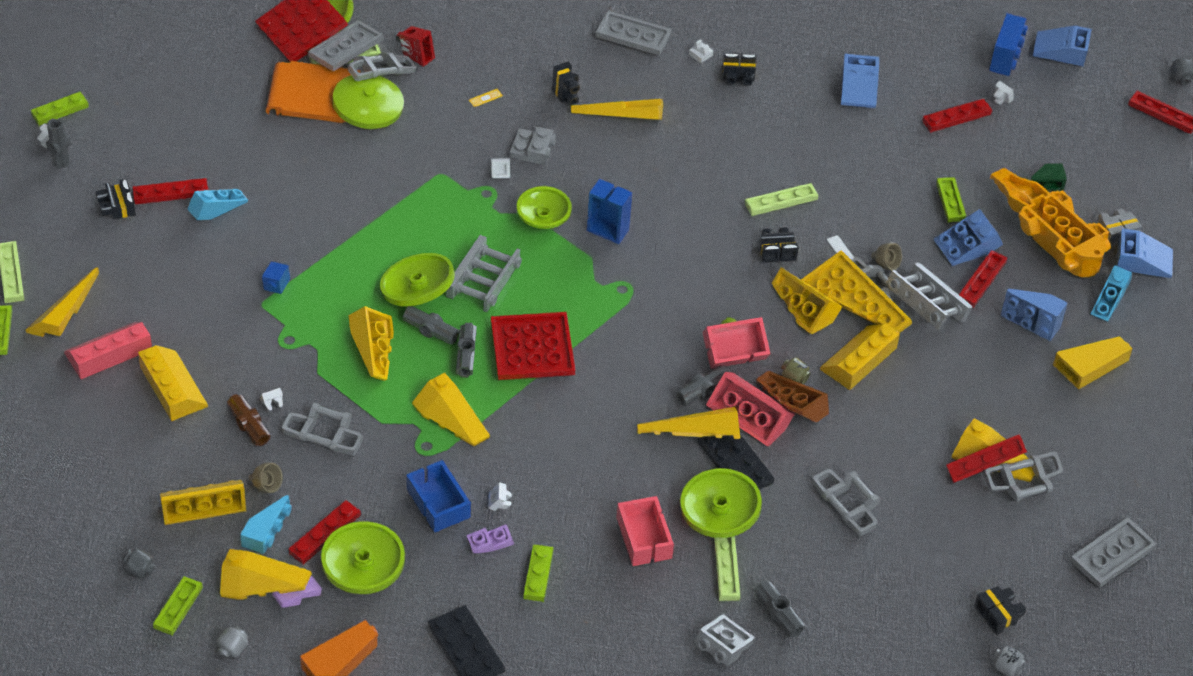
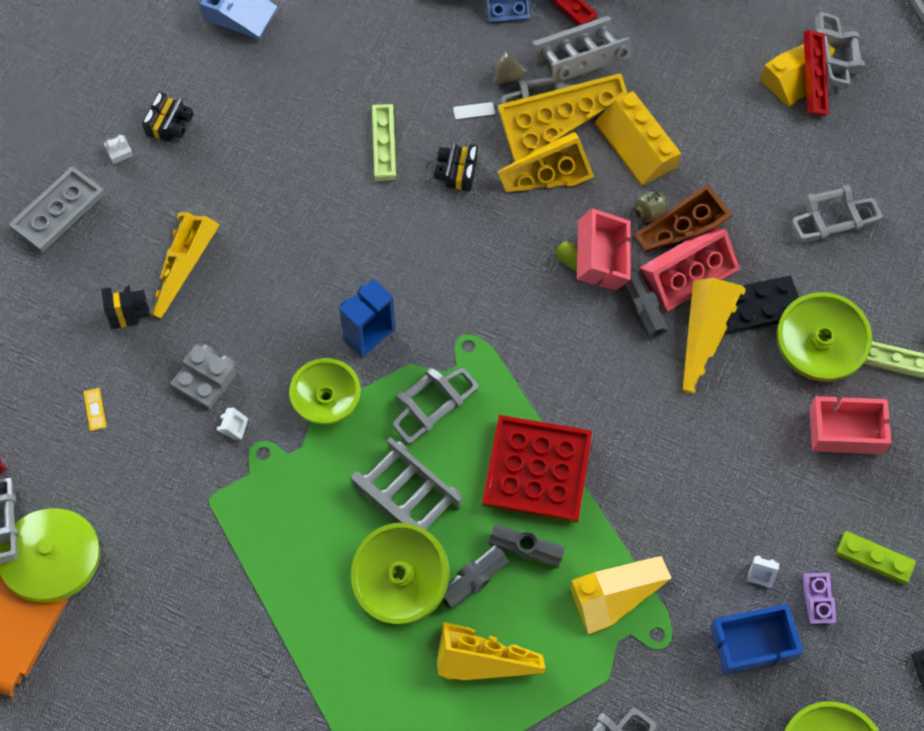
camera: 70 degrees left, 15 degrees up
none -> light grey bar [392,368,479,445]

